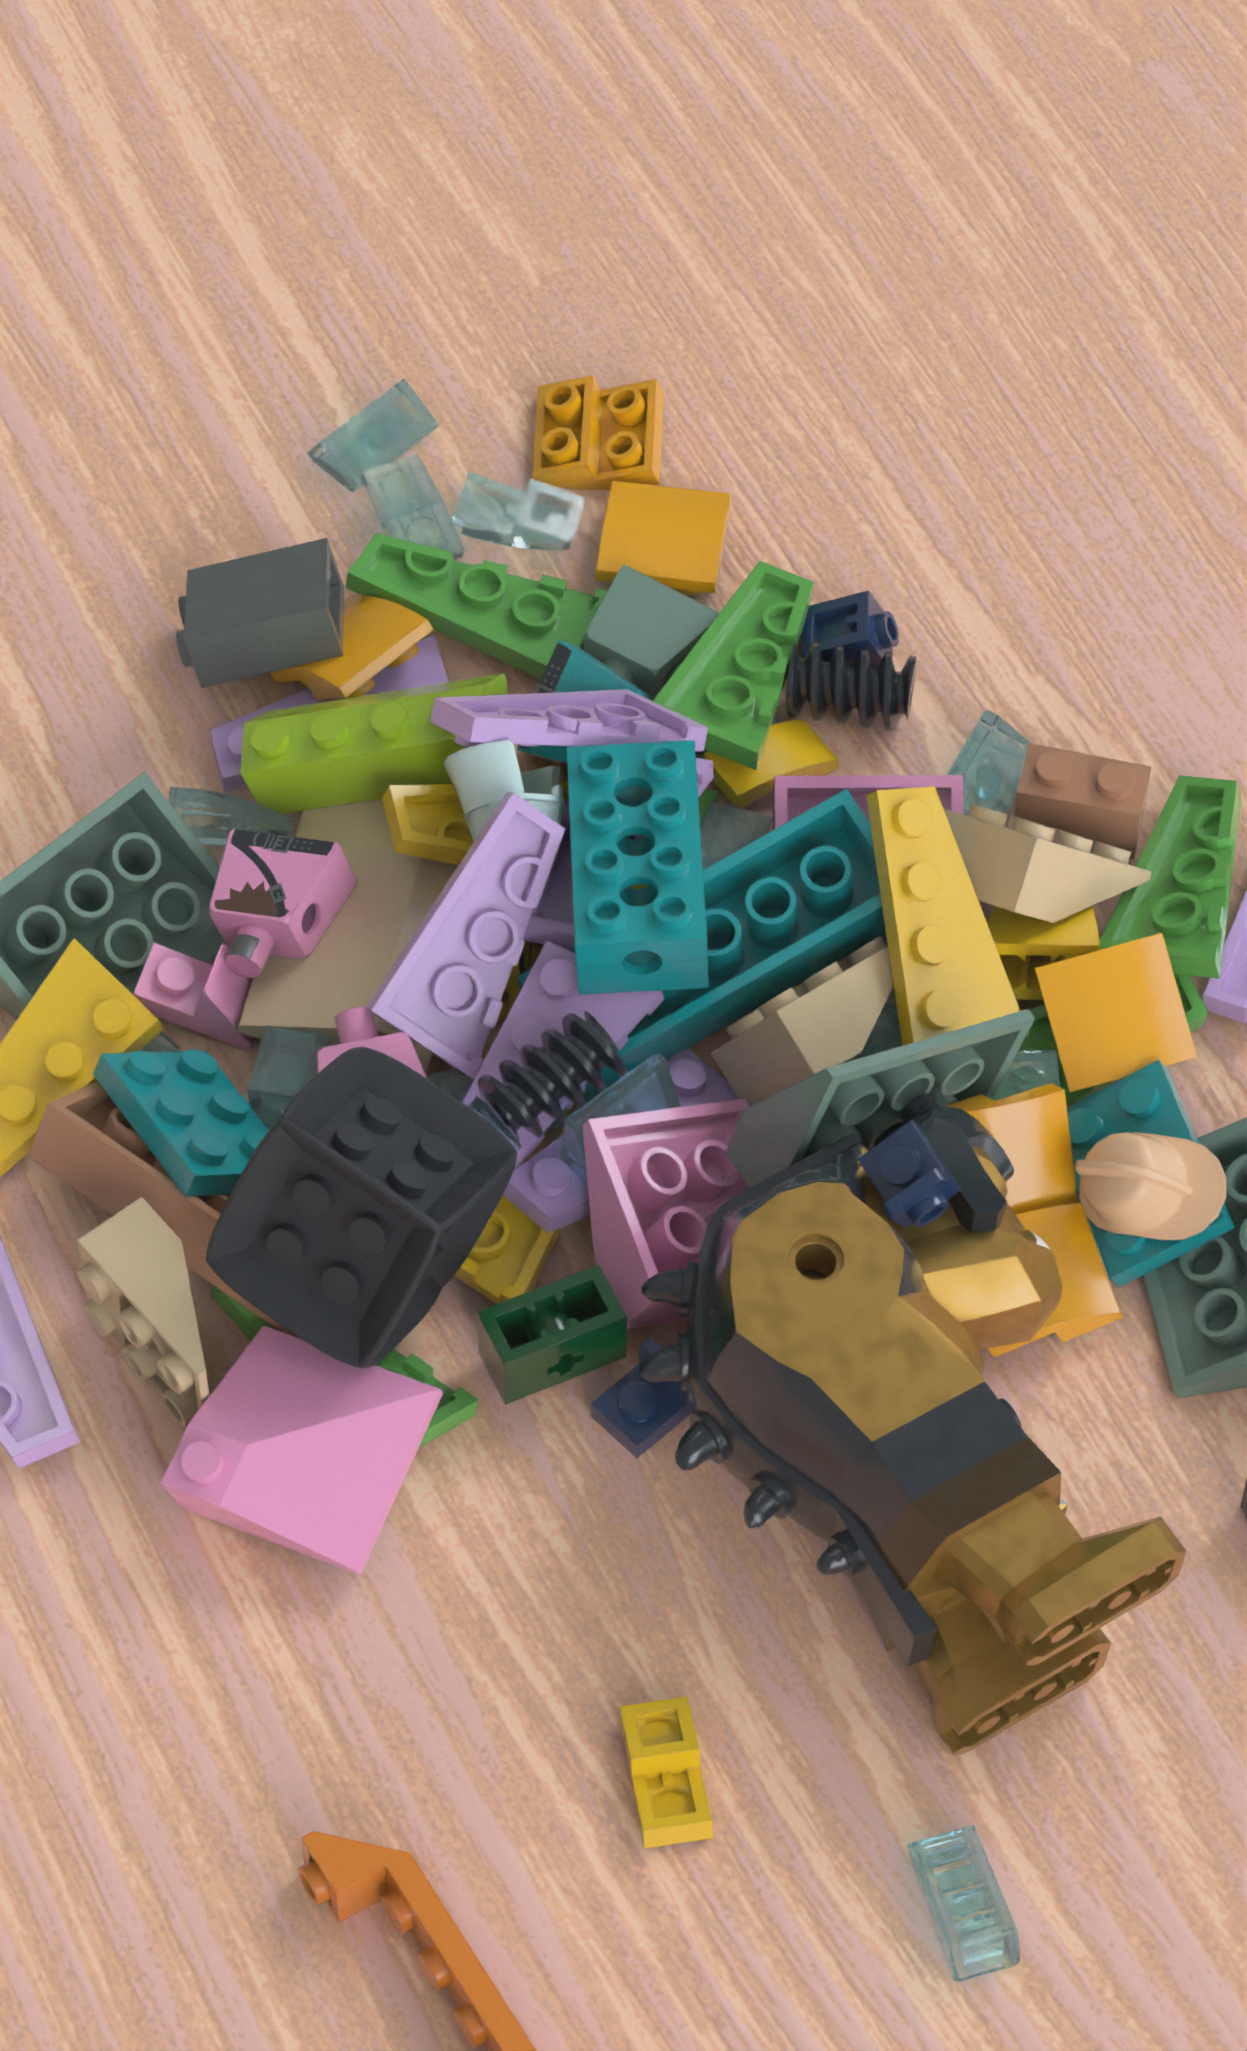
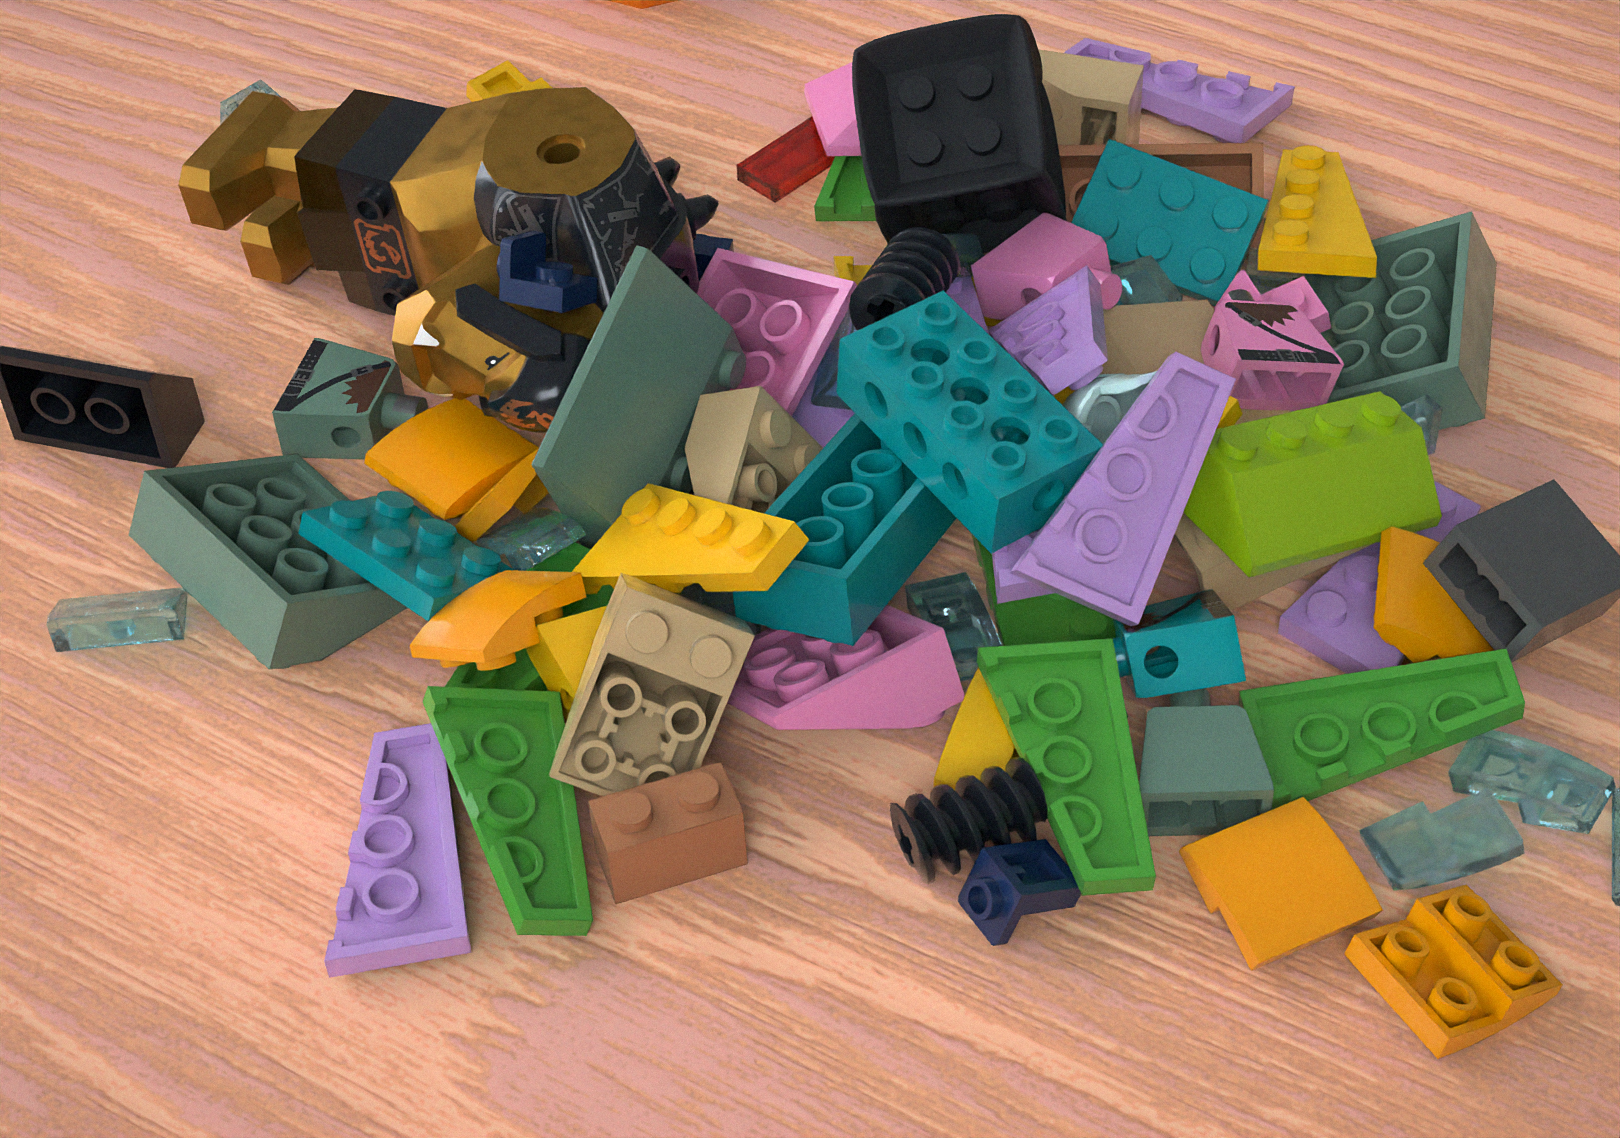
camera: 150 degrees right, 10 degrees down
dark green brick [477,1265,627,1405] -> none
clear light blue slope [947,709,1031,815] -> none
light nougat piece [1075,1132,1226,1241] -> none
none -> sand green torso [272,338,428,460]
none -> clear red tile [736,116,835,203]

